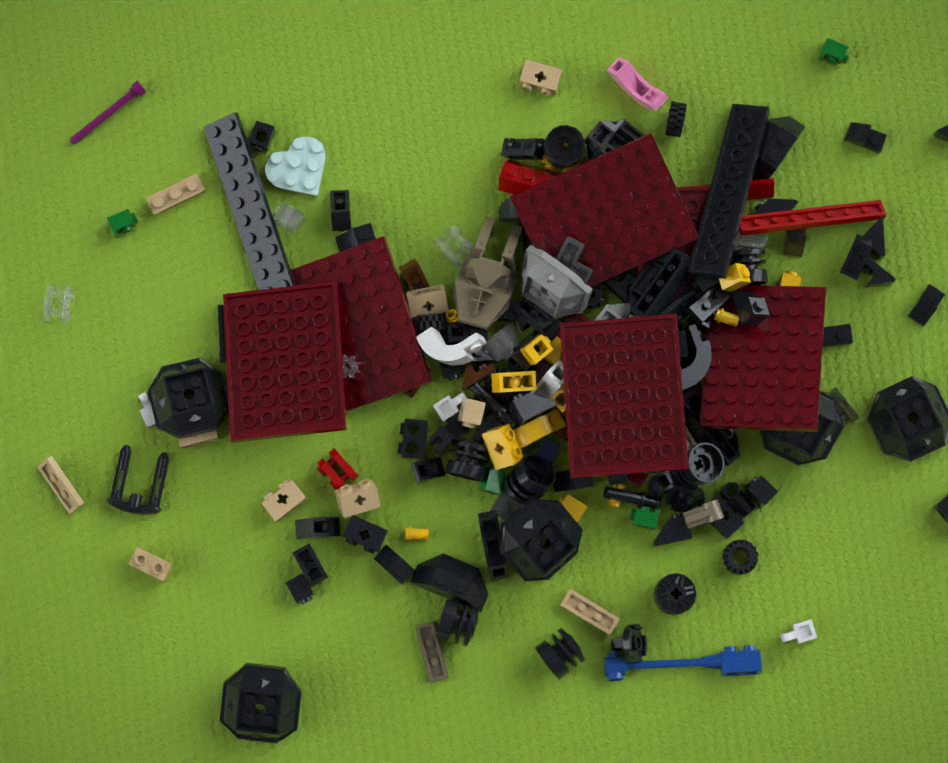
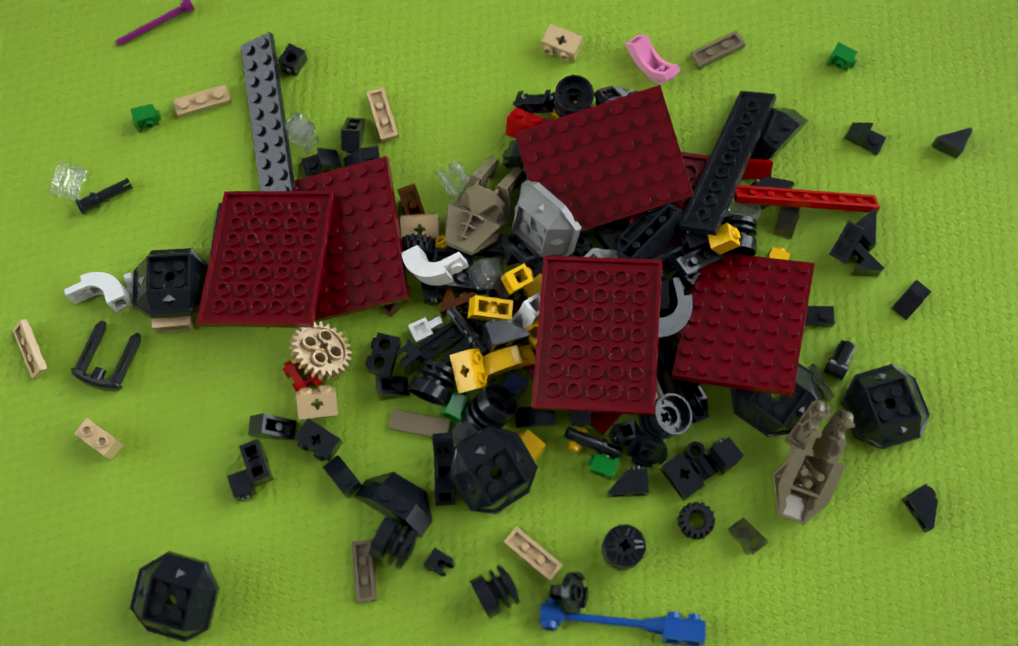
camera: 15 degrees right, 10 degrees down
tan brick [262,480,307,523] -> none
light aqua plate [265,137,325,197] -> none
clear gear [343,355,361,378] -> none
yellow pin [405,526,429,542] -> none
tan brick [457,398,486,428] -> none
dark grey plate [555,235,593,284] -> none
black tyre [665,101,687,138] -> none
dark tan piece [682,499,724,529] -> none
yellow pin [714,308,739,327] -> none
black slope [731,290,770,326] -> none
white plate [780,619,817,644] -> none
none -> white arch [64,272,133,312]
none -> black pin [75,178,133,215]
none -> tan gear [289,321,352,380]
none -> black slope [301,148,342,177]
none -> tan plate [366,87,399,142]
none -> dark tan tile [389,409,450,438]
none -> black hinge [424,547,456,576]
none -> dark tan tile [689,30,746,70]
none -> clear smoke slope [728,517,769,555]
none -> dark tan connector [773,400,855,525]
none -> black piece [823,340,857,381]

